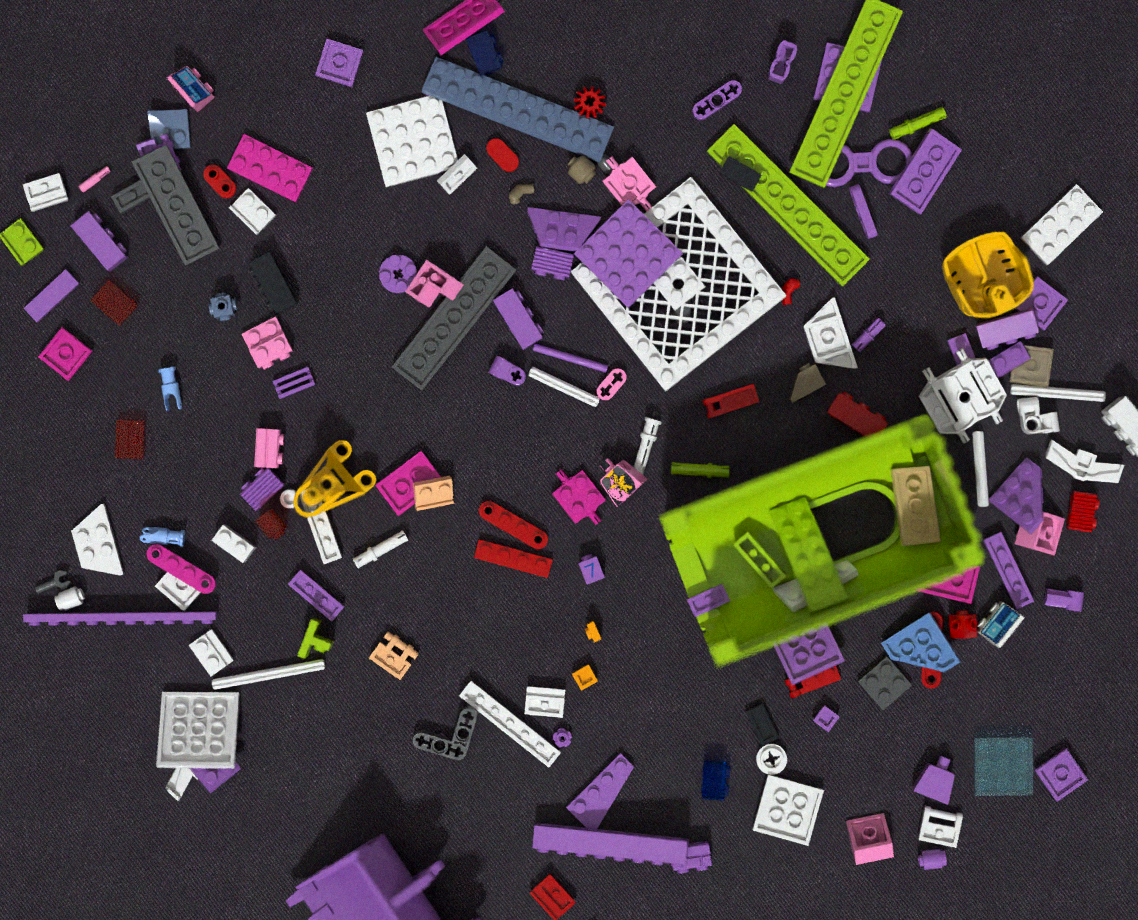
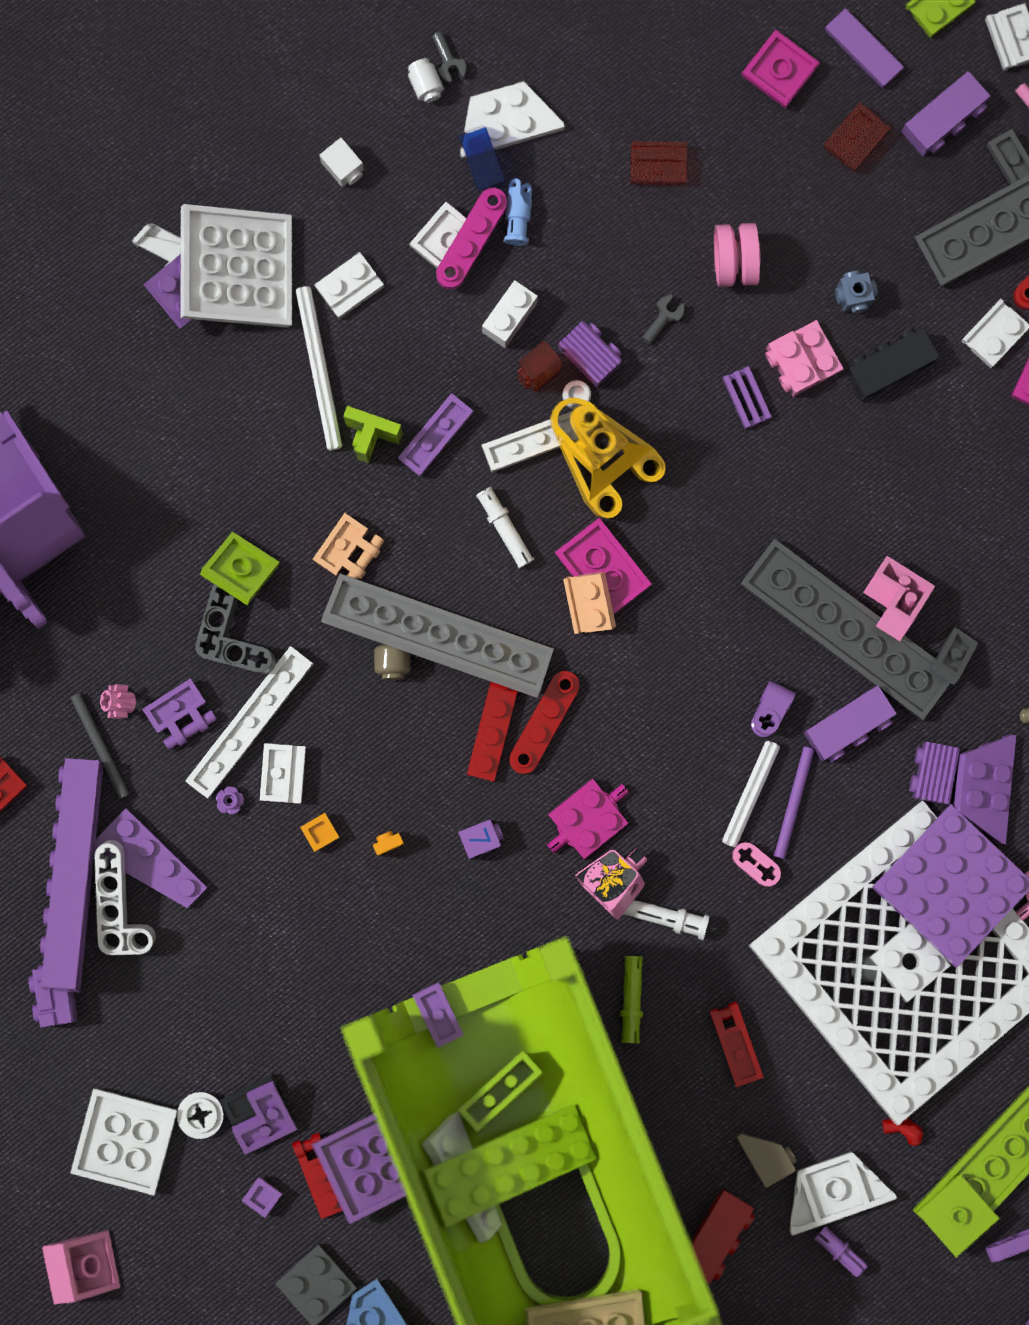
camera: 85 degrees right, 5 degrees down
medium lavender plate [23,611,218,626] -> none
light blue piece [158,367,182,411] -> none
bright pink brick [254,428,284,468] -> none
medium lavender plate [379,255,417,293] -> none
clear blue brick [701,759,731,801] -> none
none -> dark grey piece [71,693,130,799]
none -> white beam [95,840,156,955]
none -> bright pink gear [100,684,136,719]
none -> medium lavender plate [142,678,217,750]
none -> lime plate [200,532,279,605]
none -> medium lavender plate [232,1081,297,1155]
none -> white brick [319,138,364,187]
none -> light grey plate [321,574,554,698]
none -> dark tan head [374,644,411,680]
none -> clear blue piece [457,125,505,190]
none -> dark grey bar [642,295,684,344]
none -> bright pink wheel [714,223,761,287]
none -> lime plate [916,1174,999,1257]
none -> dark grey plate [931,627,978,685]

